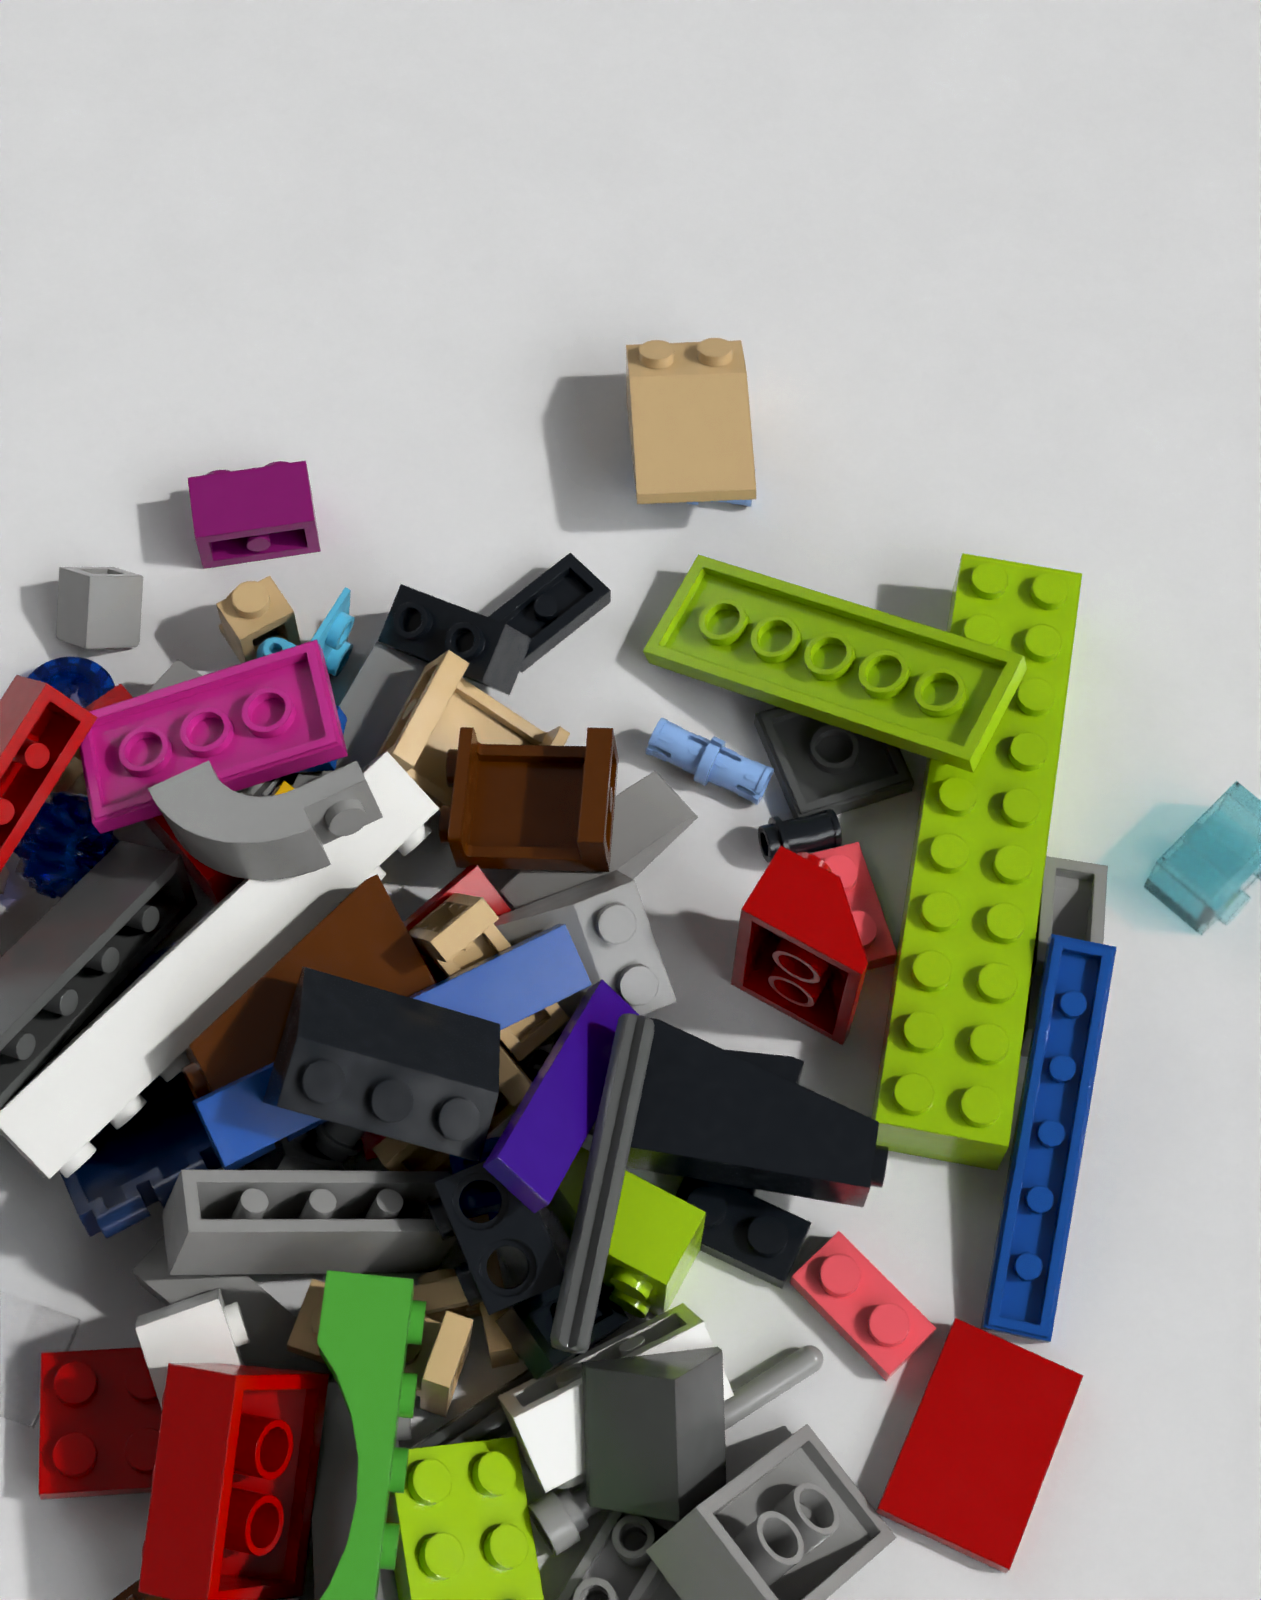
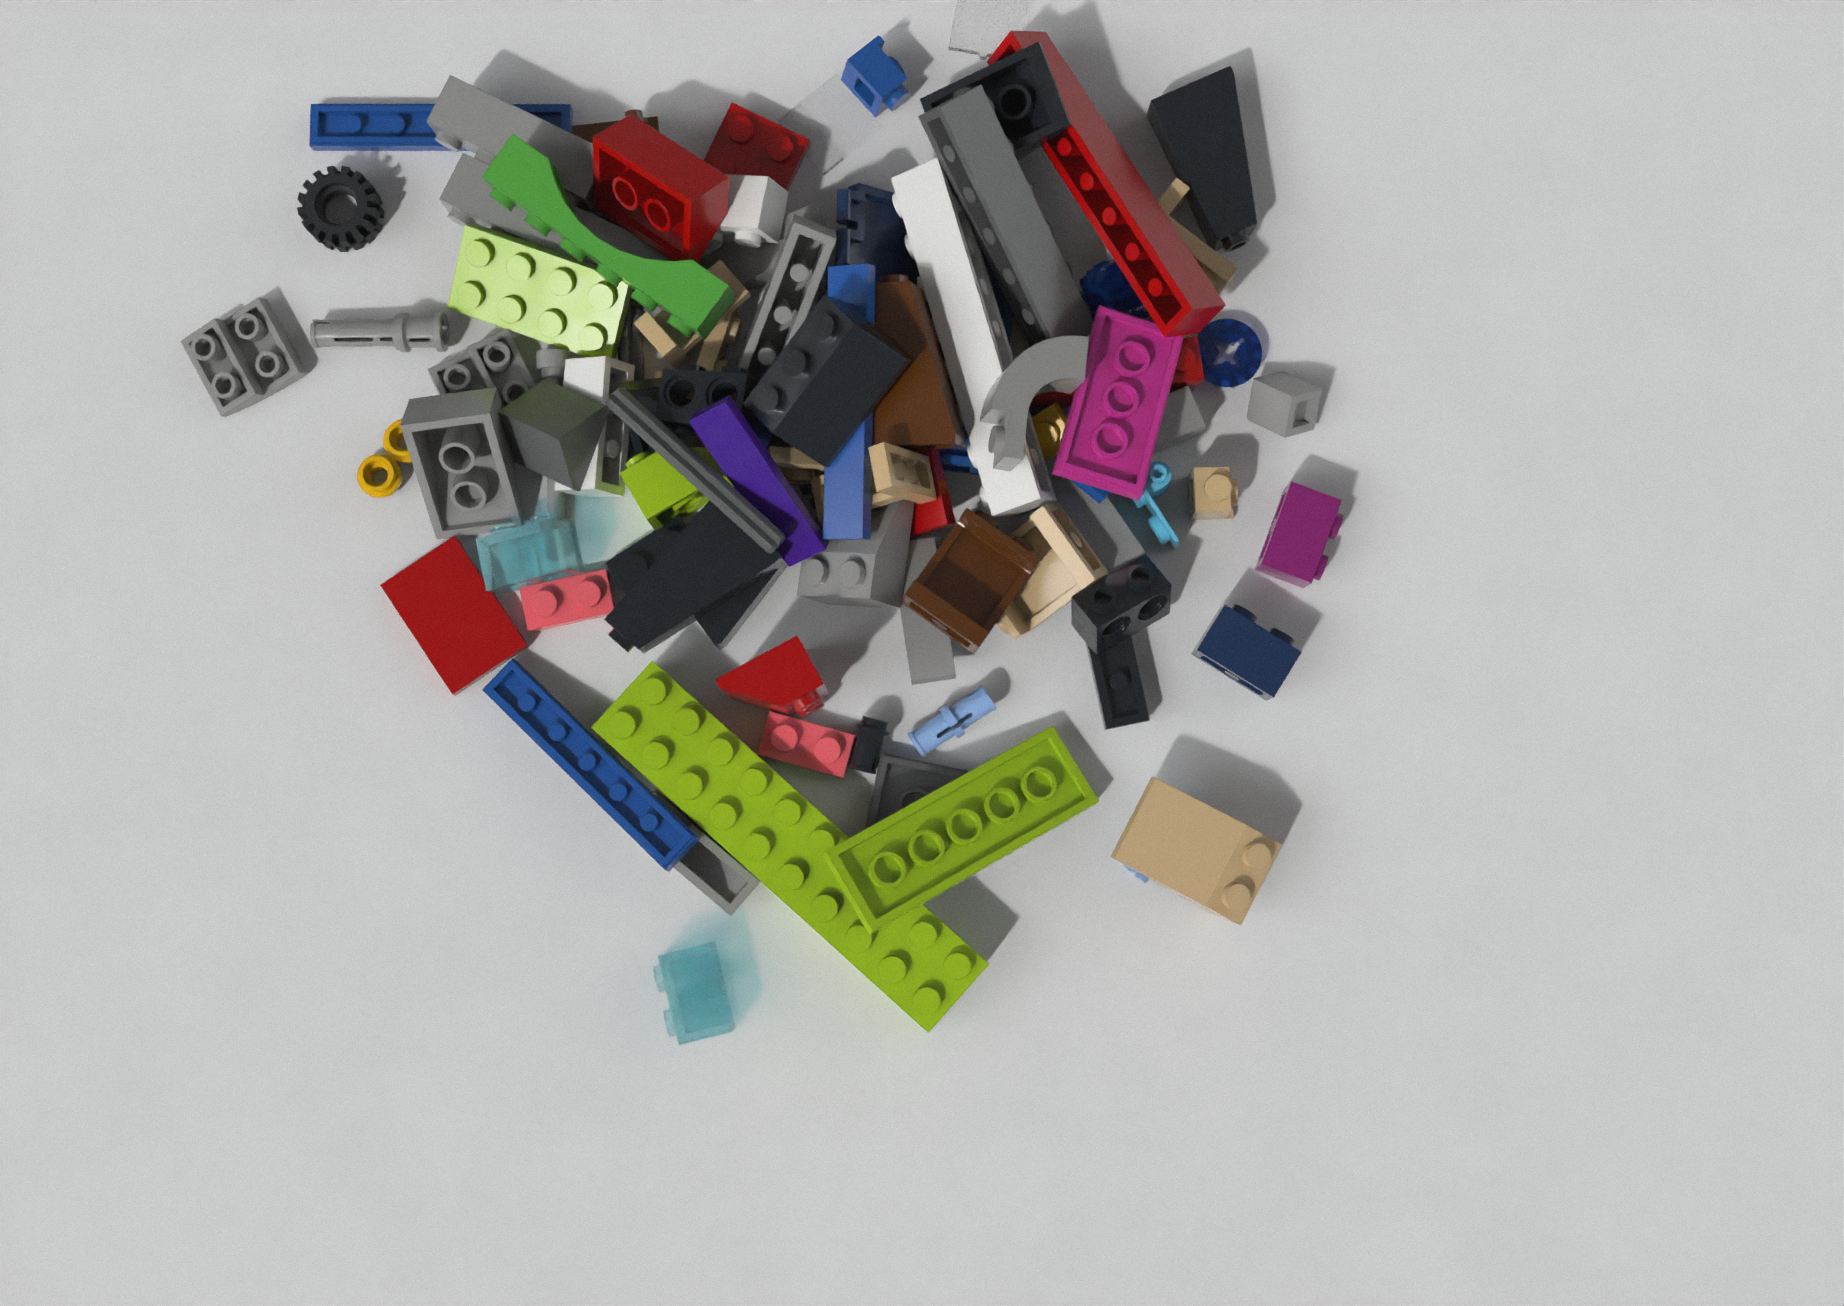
camera: 120 degrees right, 20 degrees up
none -> clear light blue brick [475,512,585,594]
none -> dark blue brick [1191,604,1302,701]

